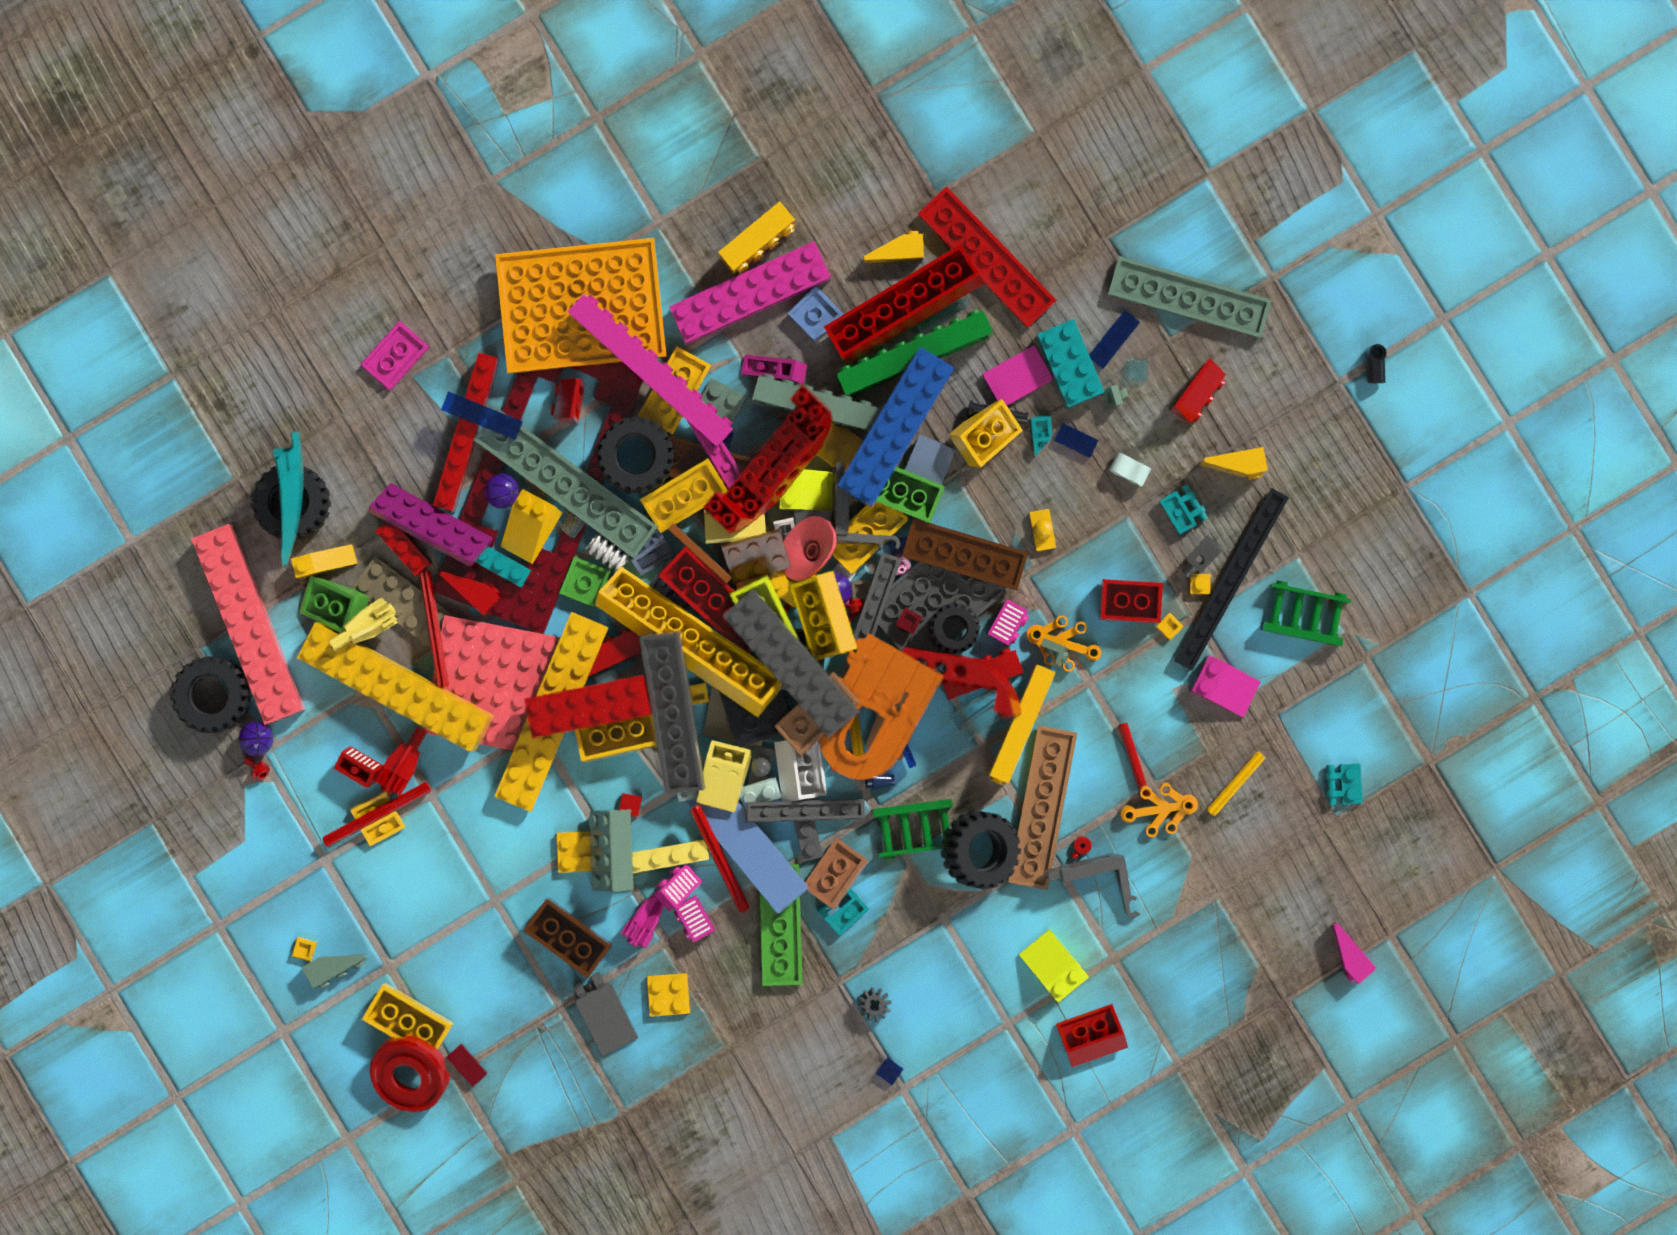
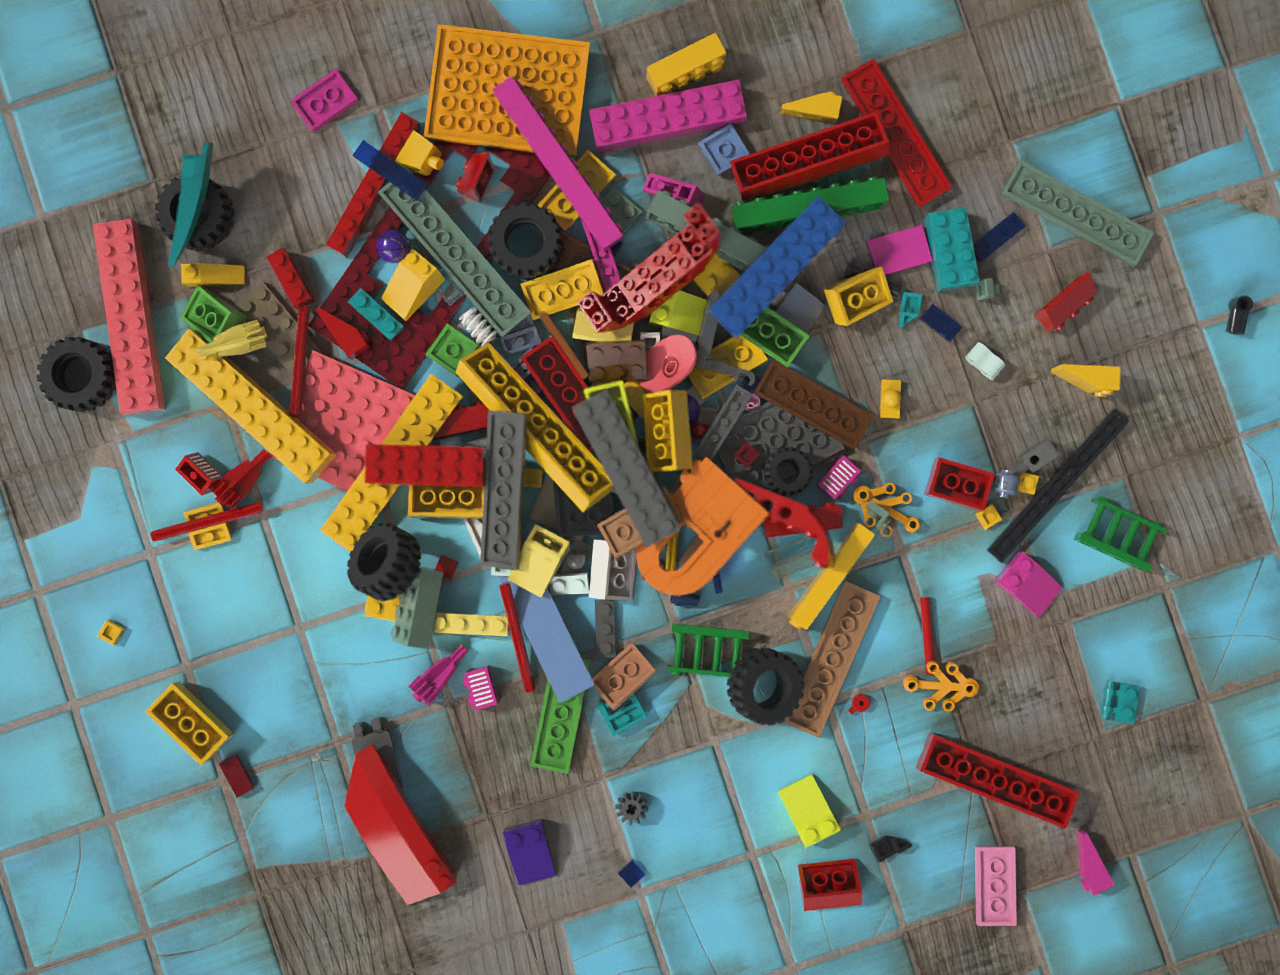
camera: 20 degrees right, 0 degrees up
dark purple piece [238,721,274,757] -> none
red plate [242,755,270,780] -> none
sand green slope [302,953,368,989] -> none
magenta plate [368,483,492,567] -> none
red piece [369,1035,450,1112] -> none
reddish brown brick [523,897,613,979] -> none
yellow plate [647,973,690,1016] -> none
dark pink brick [653,864,702,911] -> none
dark grey tile [745,799,865,823] -> none
dark grey hinge [1043,853,1140,918] -> none
clear light blue tile [1127,359,1148,381] -> none
teal plate [1159,484,1208,535] -> none
yellow axle [1207,752,1265,816] -> none
none -> red slope [344,743,457,905]
none -> black tyre [347,523,421,601]
none -> yellow torso [395,130,444,176]
none -> dark purple slope [503,819,556,885]
none -> black slope [869,835,912,862]
none -> red brick [916,732,1080,829]
none -> bright pink plate [975,846,1017,926]
none -> sand blue head [992,470,1020,499]

